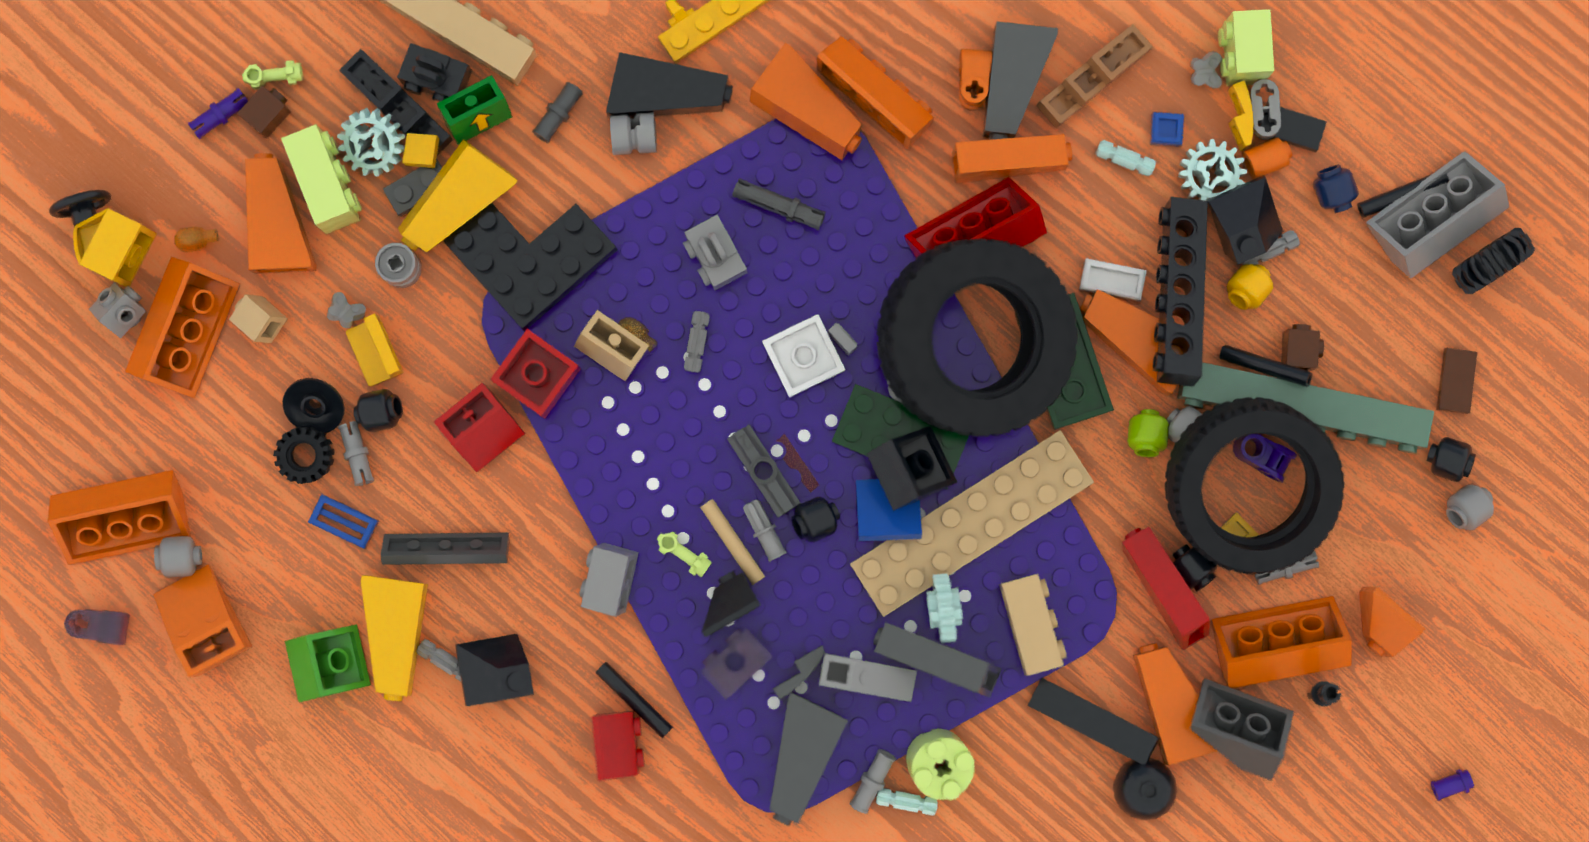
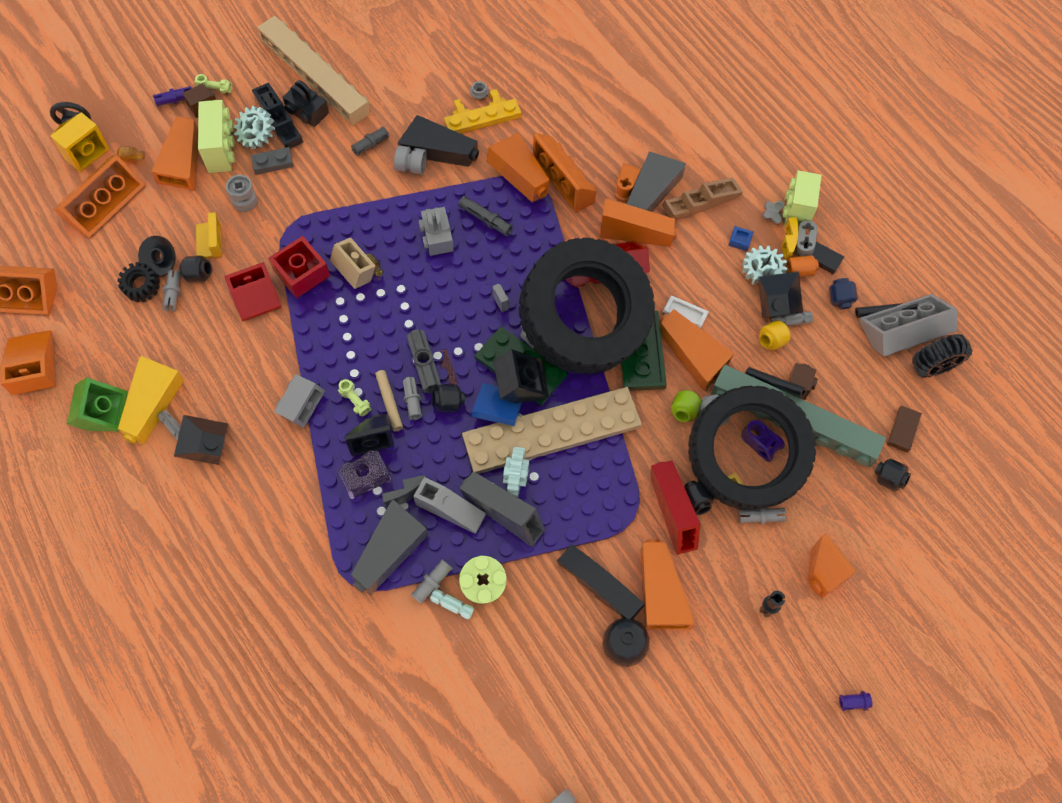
camera: 15 degrees right, 20 degrees down
light grey brick [89,282,146,338] -> none
light grey head [154,536,202,578] -> none
tan brick [229,294,288,343] -> none
blue tile [308,494,379,549] -> none
light grey piece [327,292,366,328] -> none
dark grey plate [381,532,510,565] -> none
yellow slope [397,139,518,253] -> none
yellow tile [402,133,439,168] -> none
green brick [437,75,512,145] -> none
black plate [443,203,618,332] -> none
red slope [592,711,645,781] -> none
black piece [595,662,673,738] -> none
light grey axle [684,311,709,373] -> none
white plate [762,314,845,398] -> none
tan brick [999,574,1067,676] -> none
light aqua axle [1096,140,1156,176] -> none
black brick [1153,197,1208,387] -> none
dark grey slope [1190,678,1294,780] -> none
orange slope [1211,596,1352,688] -> none
light grey head [1446,484,1494,530] -> none

